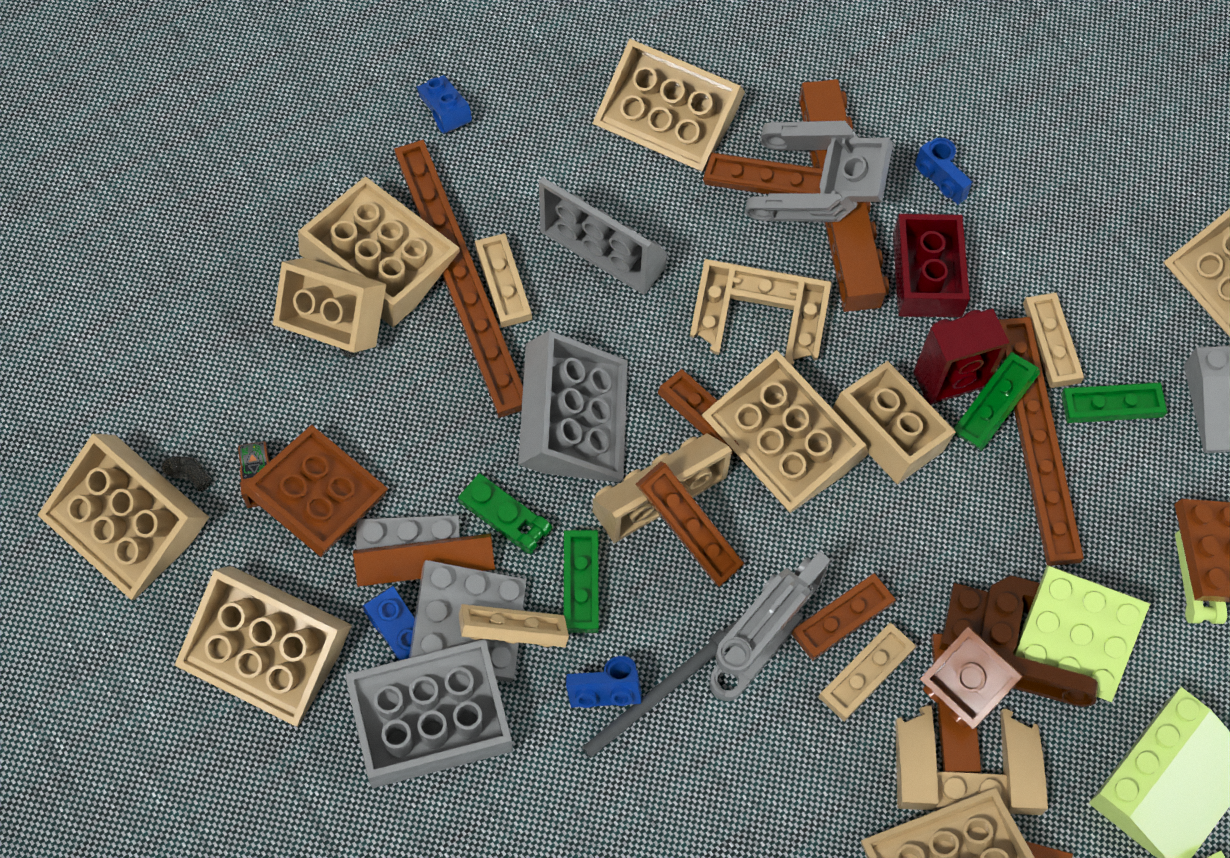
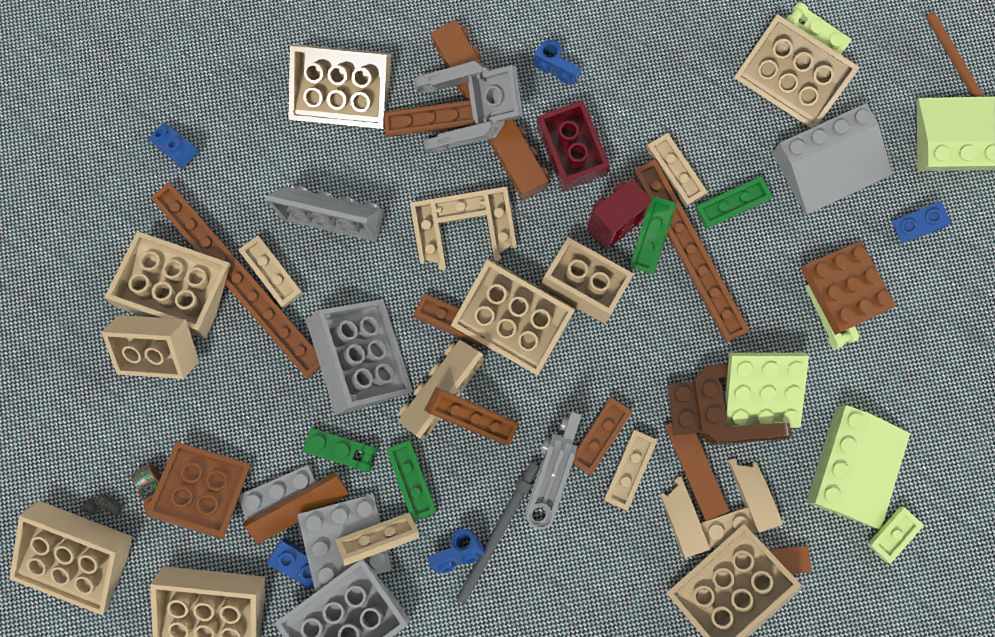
camera: 15 degrees left, 15 degrees up
plate [920,626,1024,729] -> none

